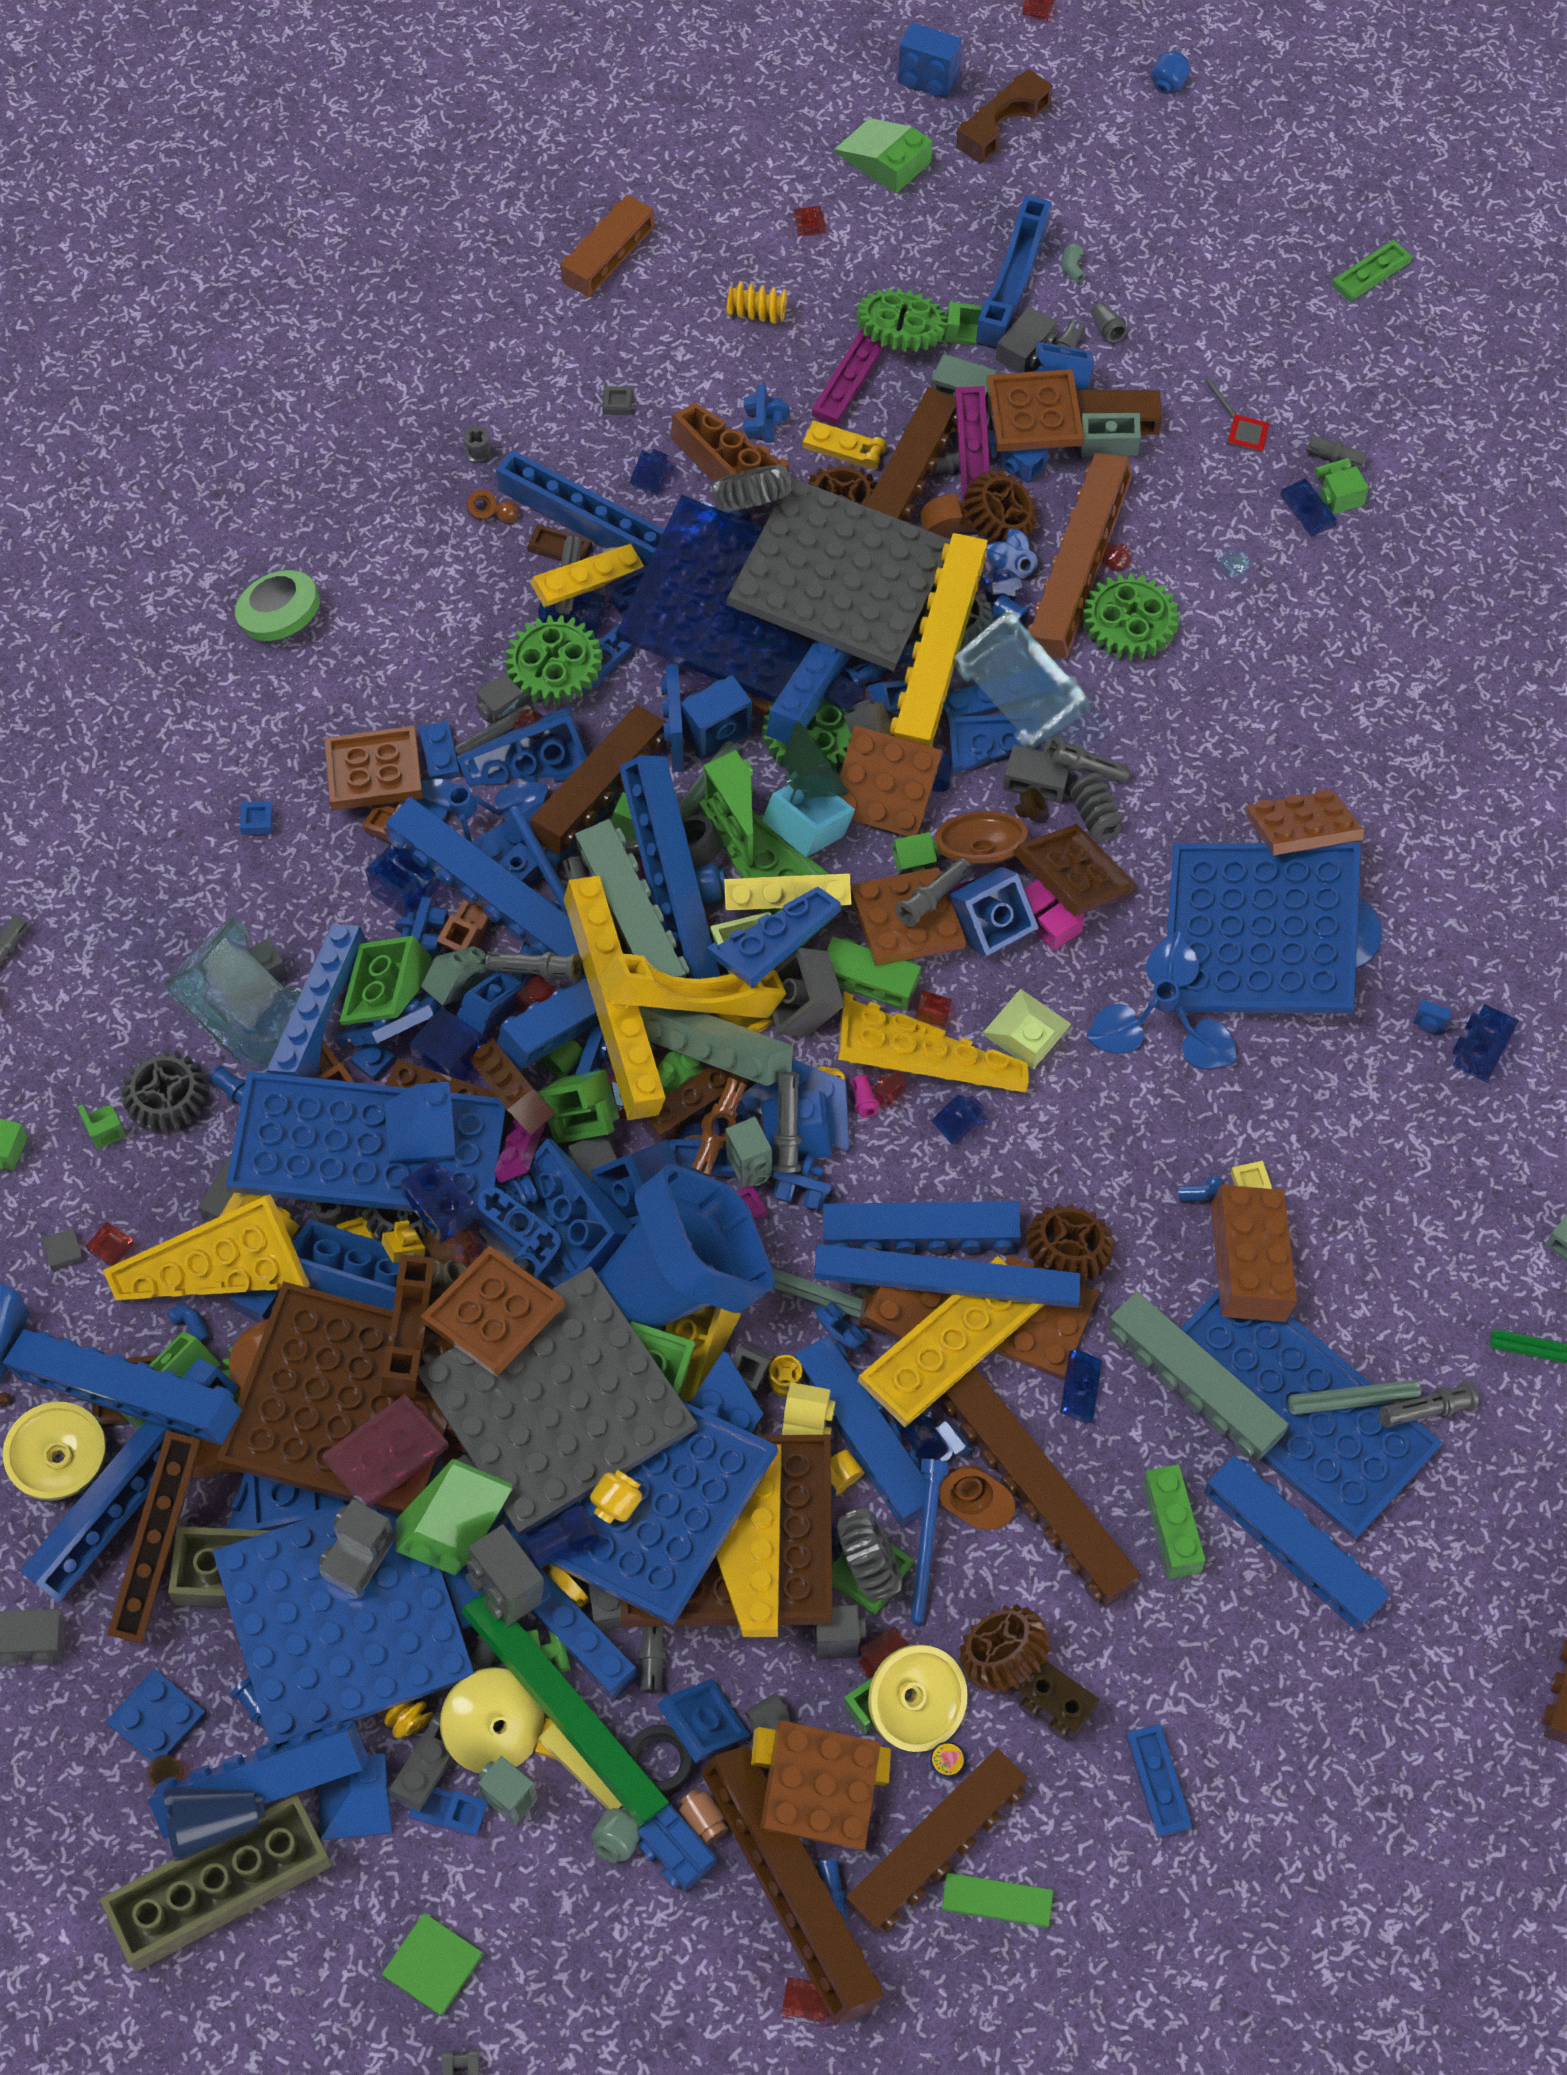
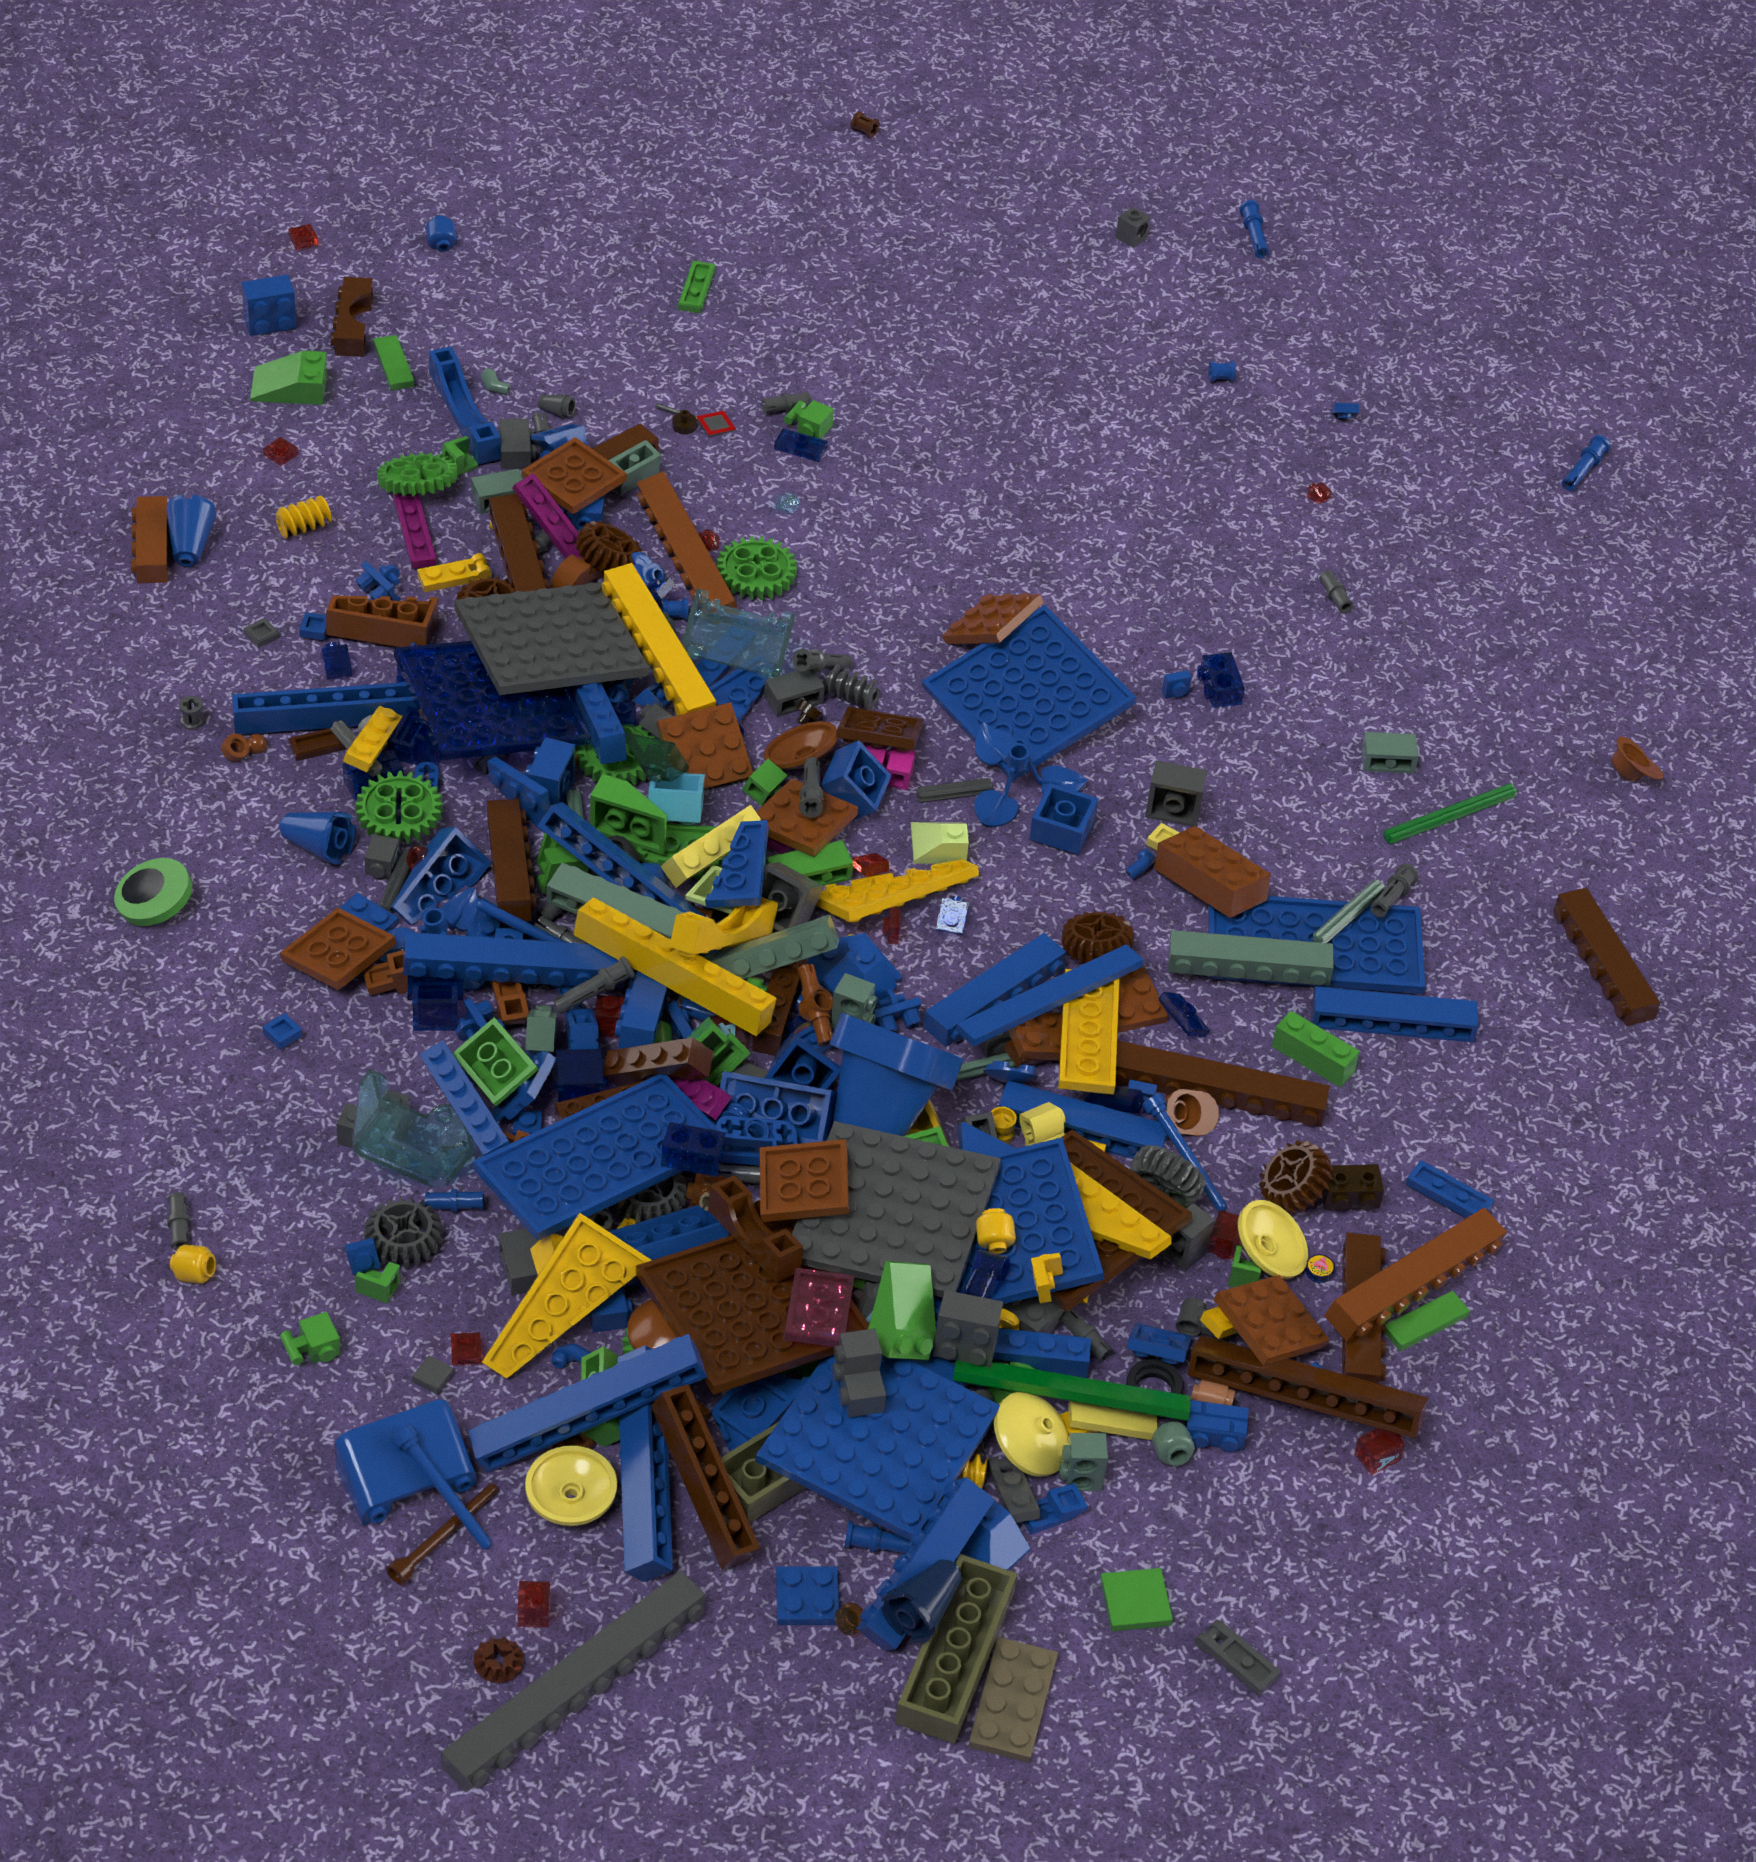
camera: 45 degrees left, 15 degrees down
yellow tile [381,1220,425,1263] -> none
blue slope [384,1082,456,1164] -> none
dark grey gear [712,464,792,511] -> none
dark grey pin [772,1071,802,1173] -> none
dark pink pin [850,1075,880,1118] -> none
none -> blue cone [166,495,217,567]
none -> blue cone [279,811,357,865]
none -> blue plate [299,612,326,641]
none -> blue plate [345,1238,381,1275]
none -> bright green tile [373,335,414,391]
none -> dark brown tile [672,410,696,435]
none -> dark grey axle [916,778,993,802]
none -> dark tan plate [968,1637,1058,1763]
none -> blue brick [1029,783,1099,855]
none -> yellow bracket [1031,1253,1063,1304]
none -> dark grey brick [1145,760,1207,827]
none -> dark orange brick [1324,1207,1507,1341]

